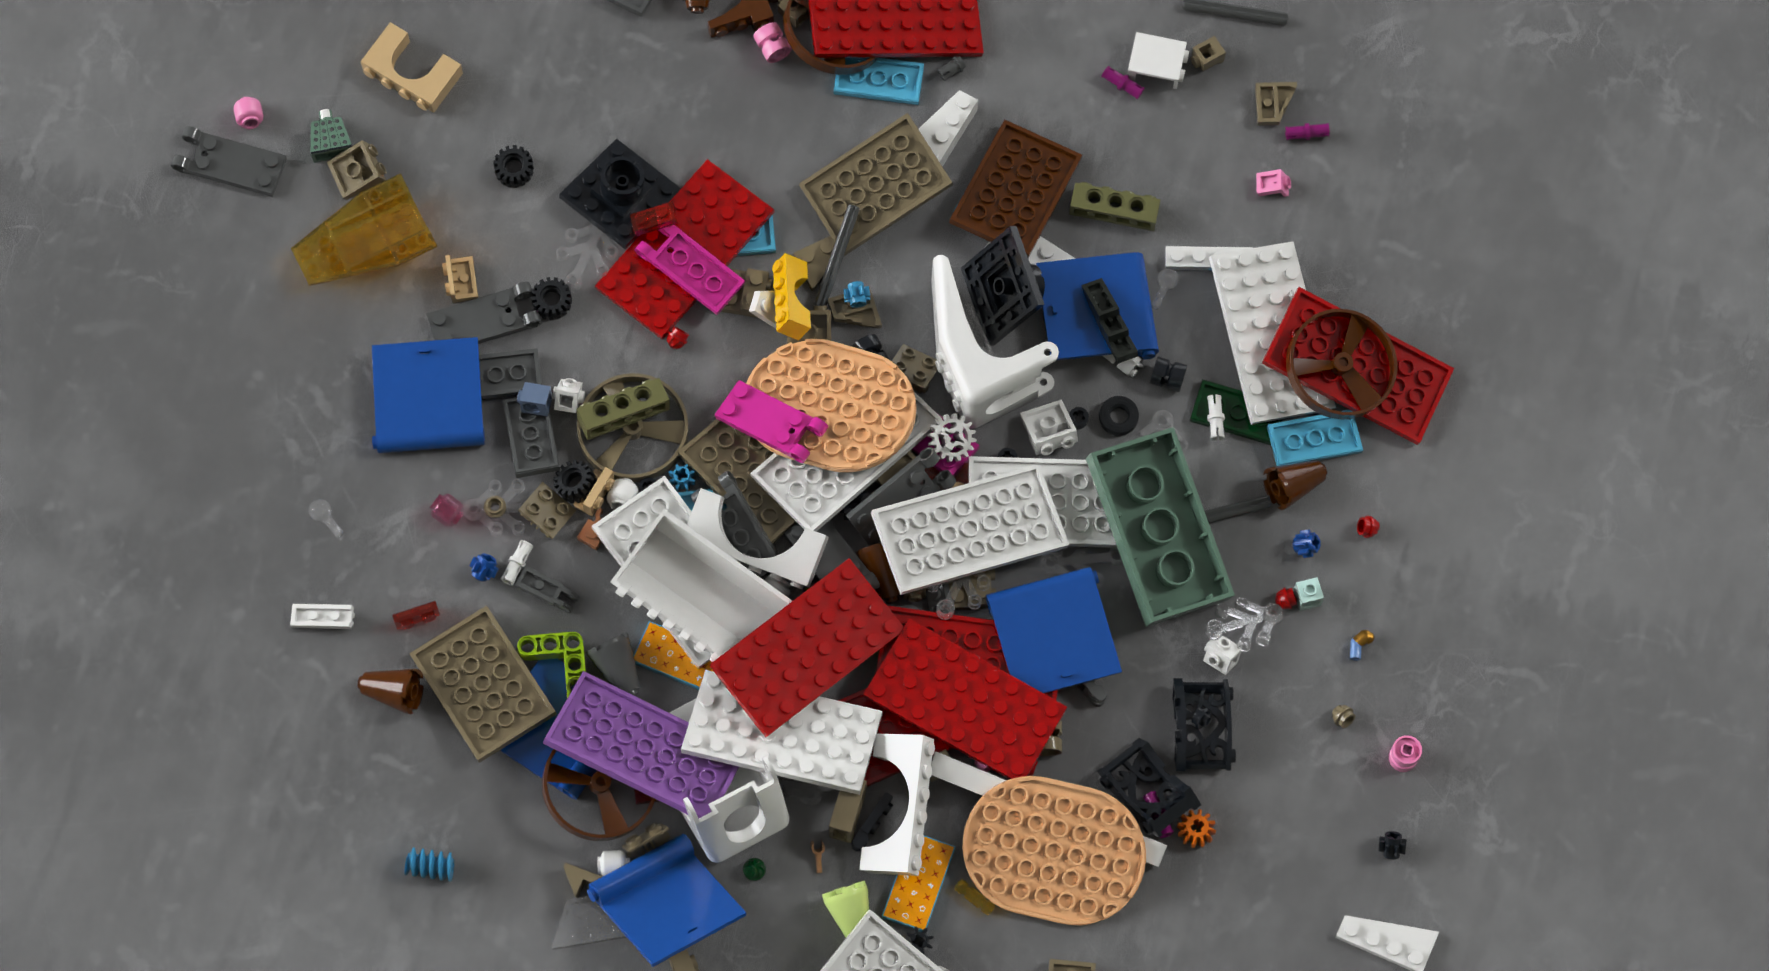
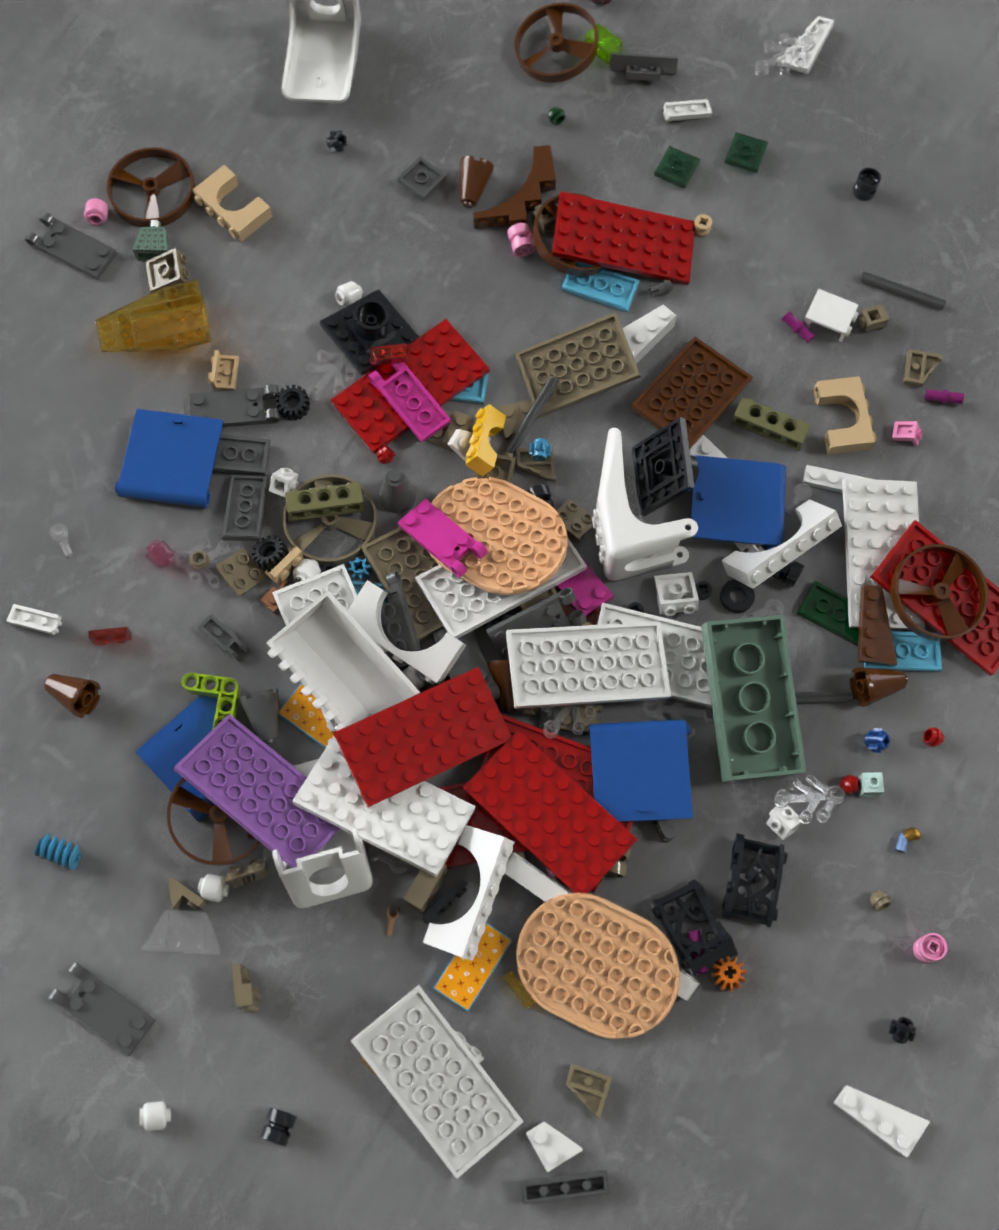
camera: 15 degrees right, 0 degrees up
dark tan plate [409,605,557,763] -> none
blue gear [469,553,499,581] -> none
black tyre [494,145,534,188] -> none
white pin [500,540,533,586] -> none
sand blue brick [517,382,552,416] -> none
blue door [587,834,746,967] -> none
dark green plate [743,858,766,881] -> none
yellowish green cone [822,880,869,938] -> none
black gear [907,926,934,955] -> none
white gear [927,413,977,462] -> none
pearl dark grey slope [1081,278,1138,363] -> none
white pin [1207,394,1225,441] -> none
none -> reddish brown piece [107,147,196,227]
none -> white head [335,281,363,307]
none -> dark grey cone [379,469,416,513]
none -> white arch [721,499,842,589]
none -> tan arch [813,376,876,455]
none -> reddish brown wing [857,585,898,666]

